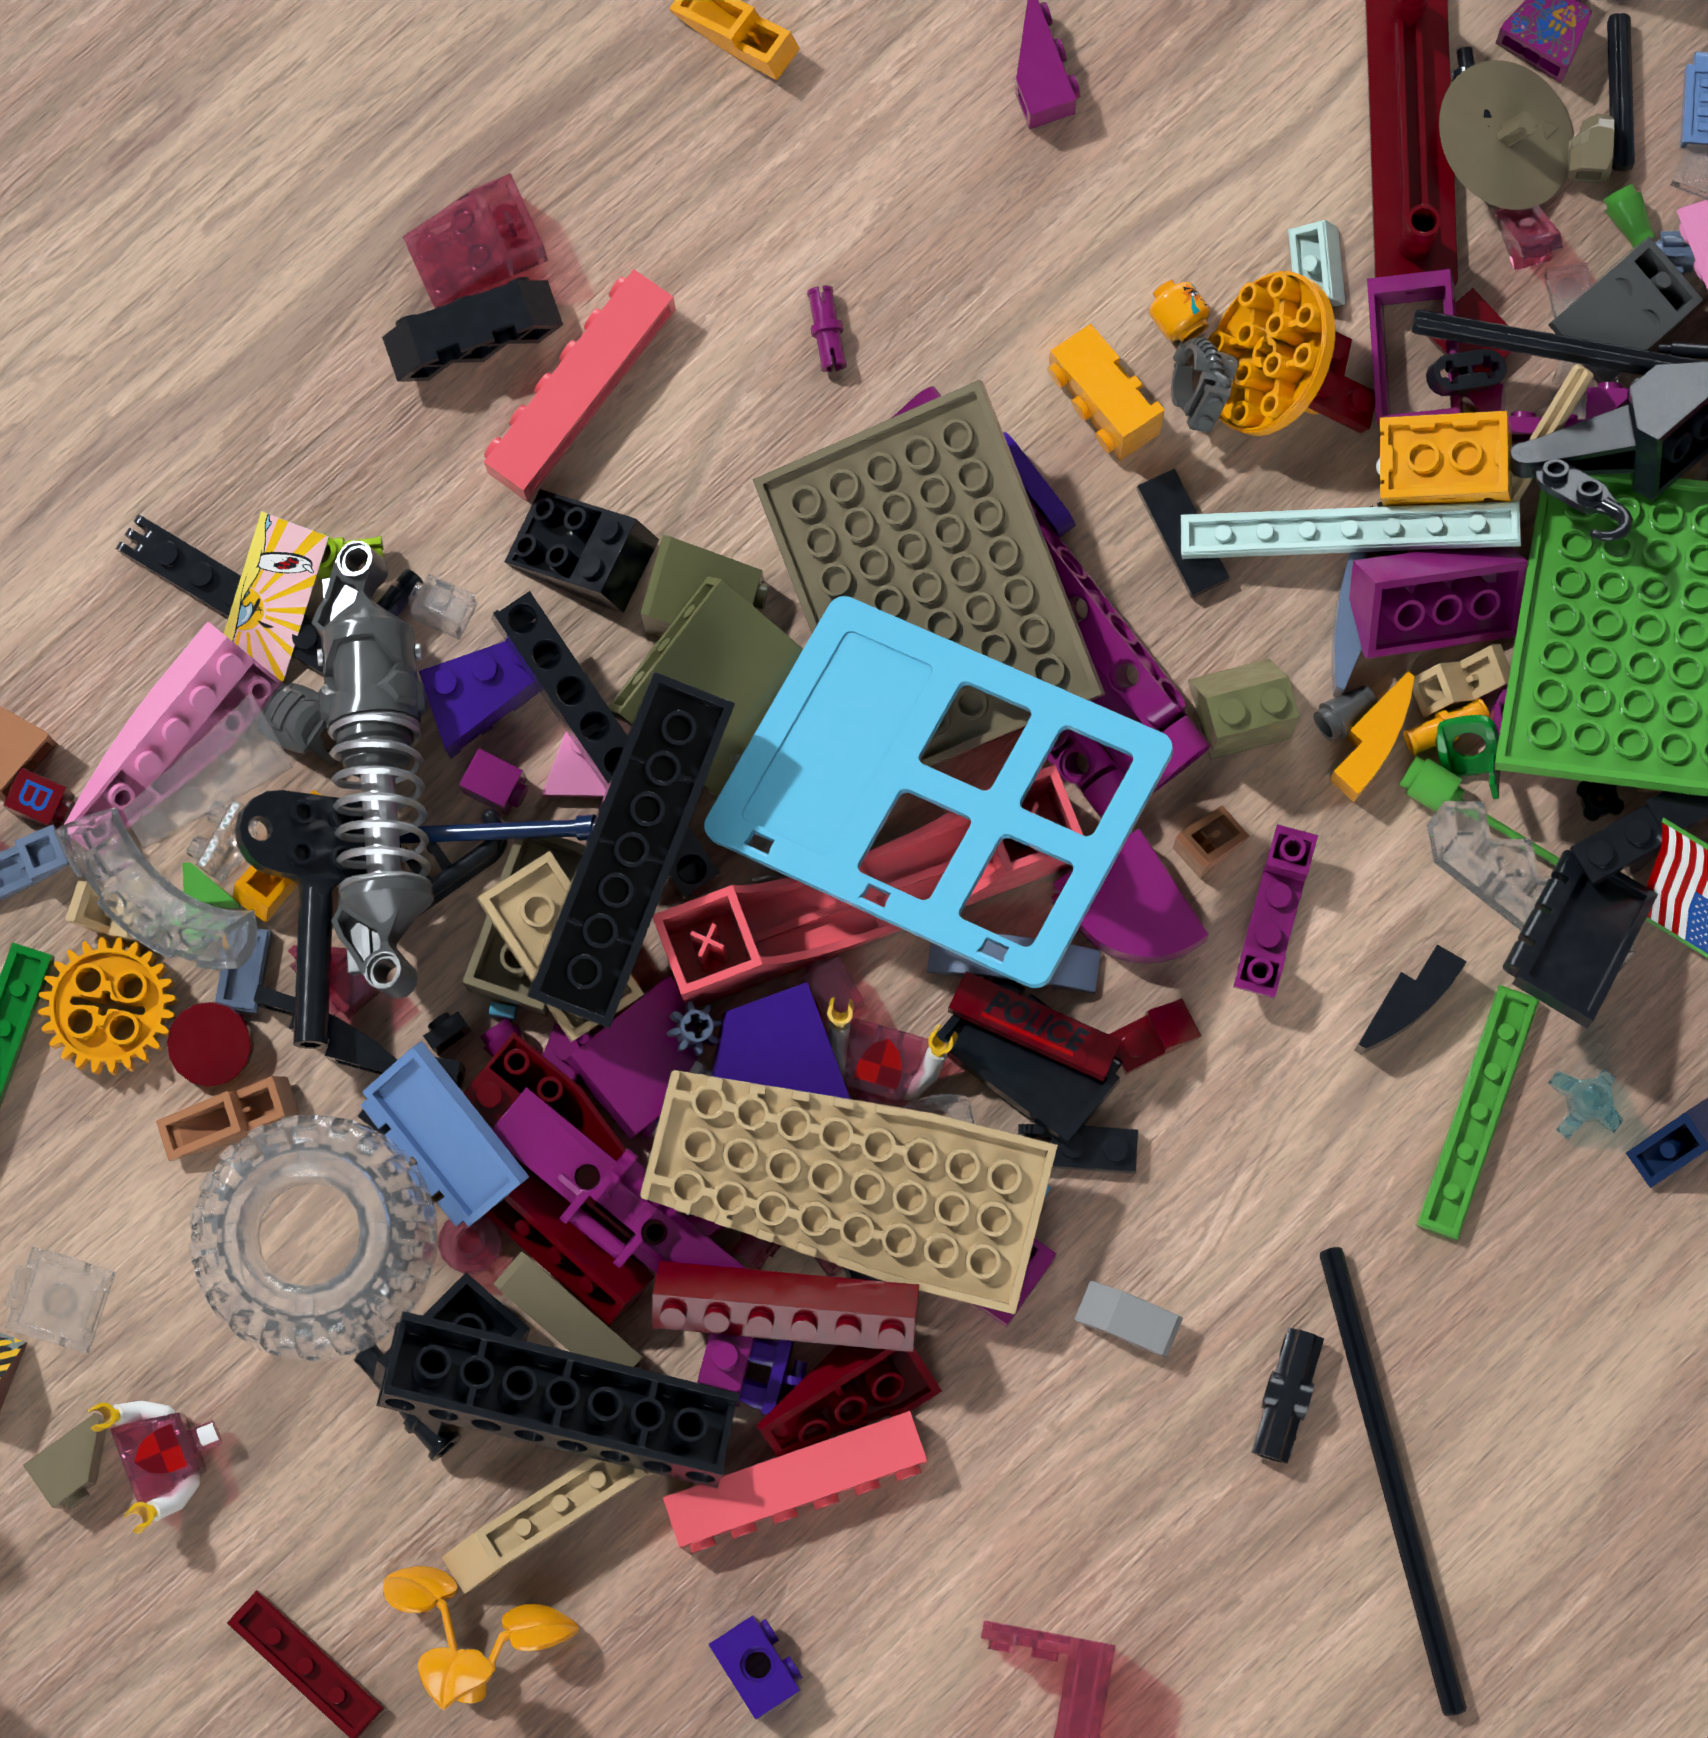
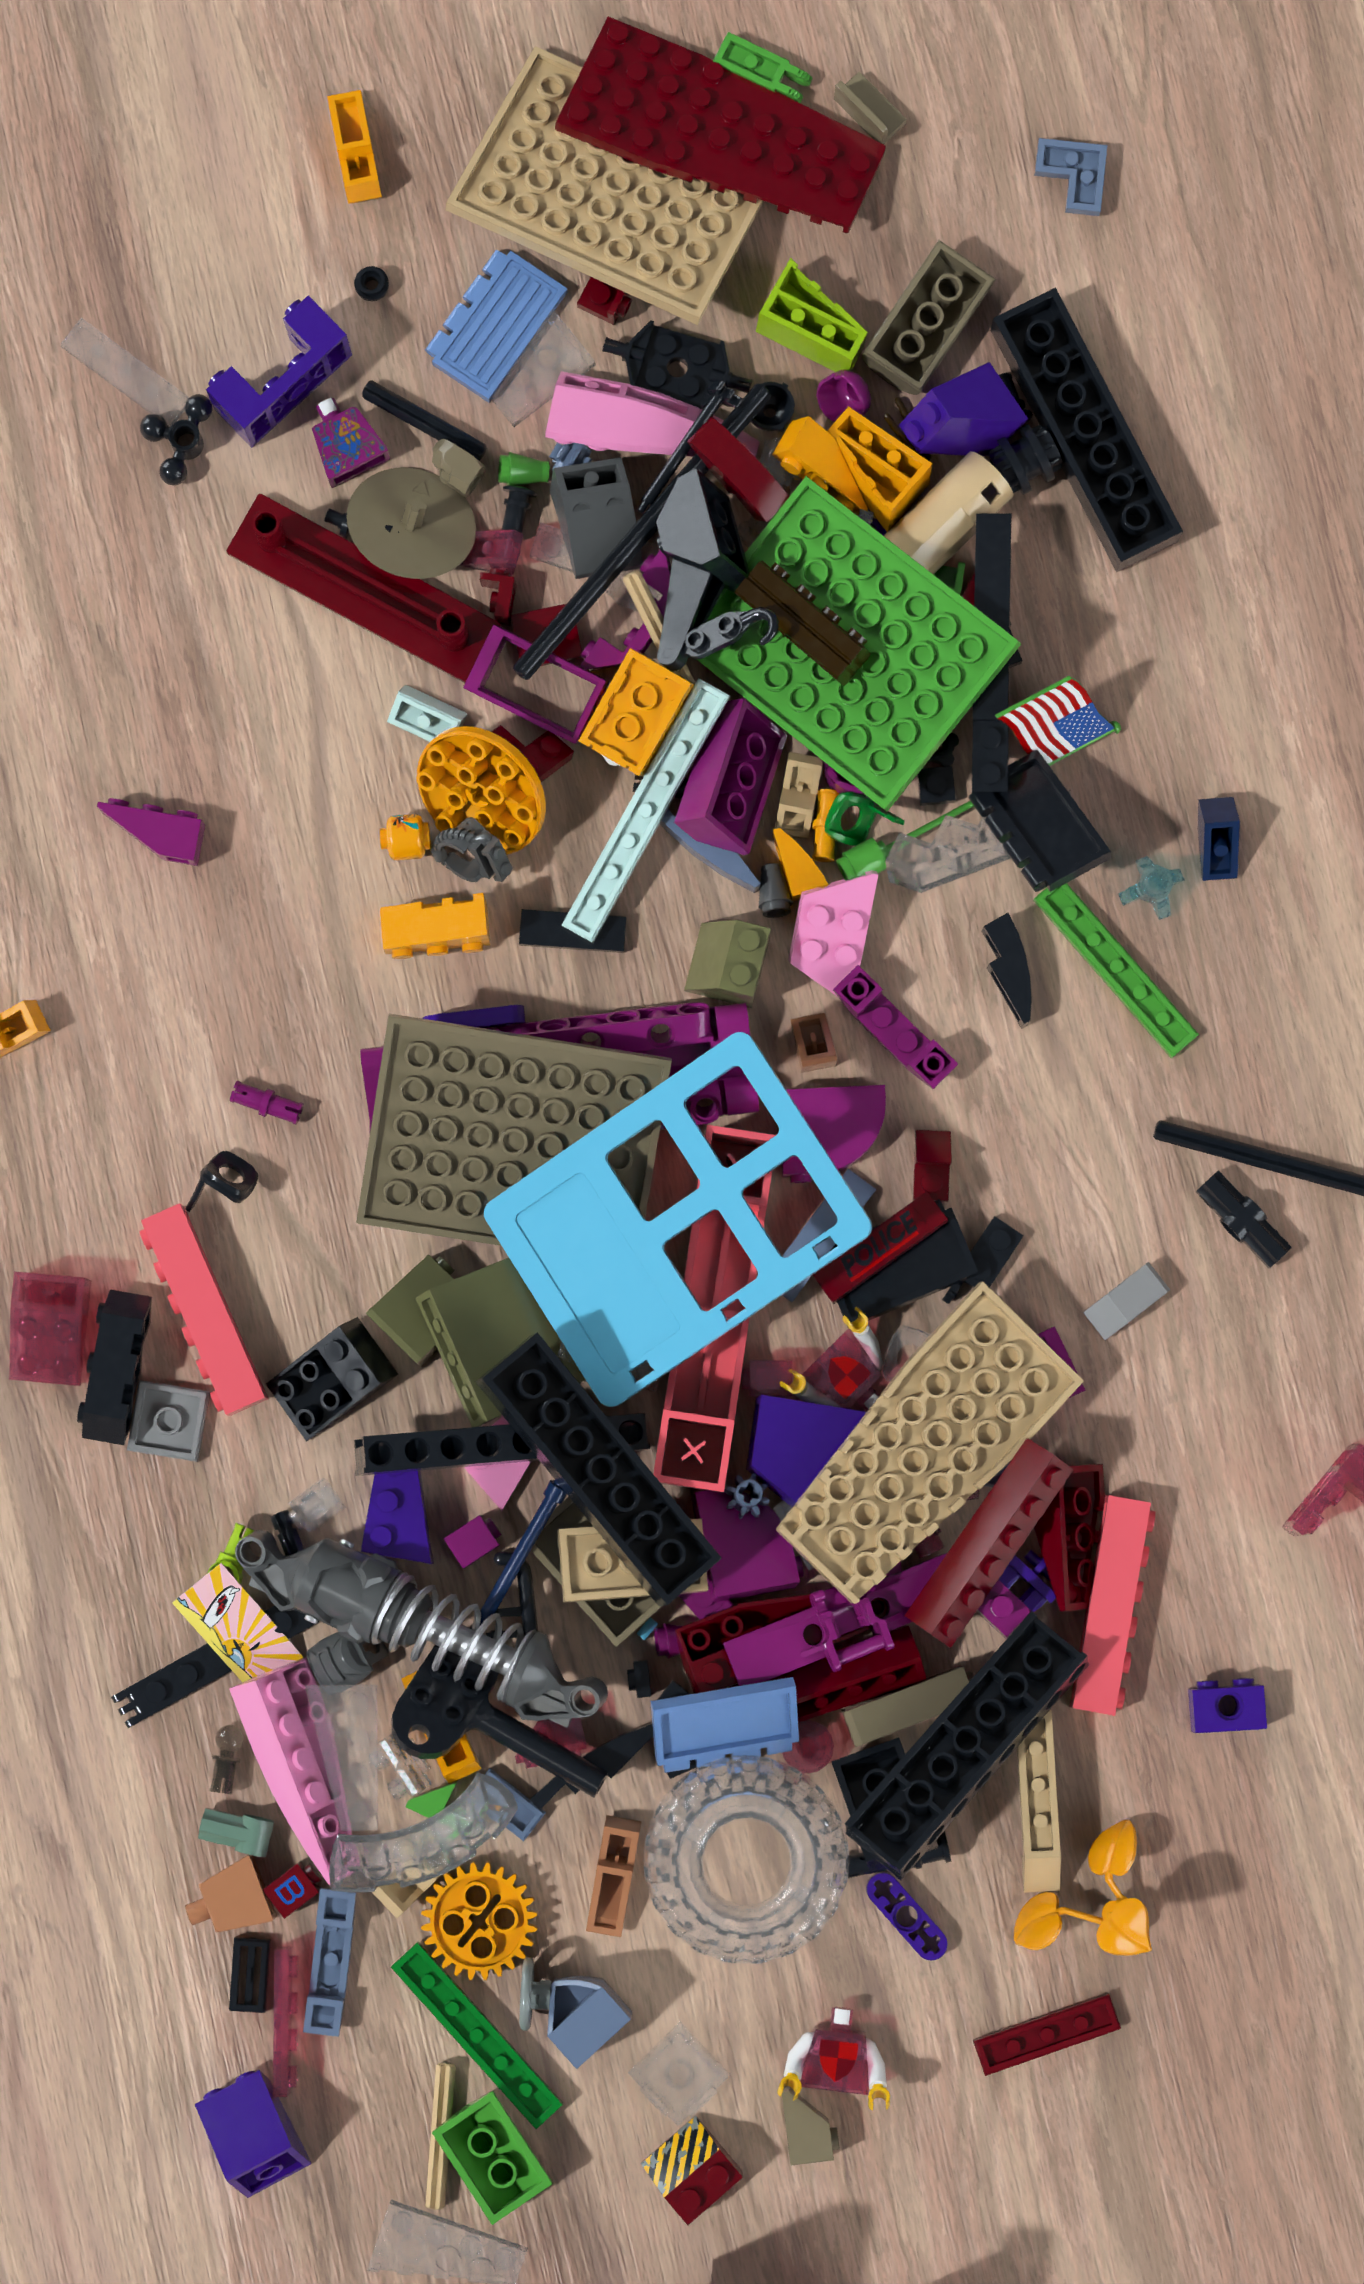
camera: 65 degrees left, 5 degrees up
dark red tile [167,1001,254,1087] -> none
black beam [1426,349,1507,396] -> none
none -> light grey tile [127,1380,210,1462]
none -> black piece [185,1151,258,1212]
none -> sand green piece [198,1808,274,1857]
none -> clear smoke pin [209,1725,244,1794]
none -> dark red bracket [479,569,517,626]
none -> black pin [500,485,537,540]
none -> sand blue piece [519,1957,632,2069]
none -> dark brown brick [735,561,871,686]
none -> bright pink wing [788,870,879,998]
none -> dark purple beam [866,1872,947,1961]
none -> black plate [917,766,956,806]

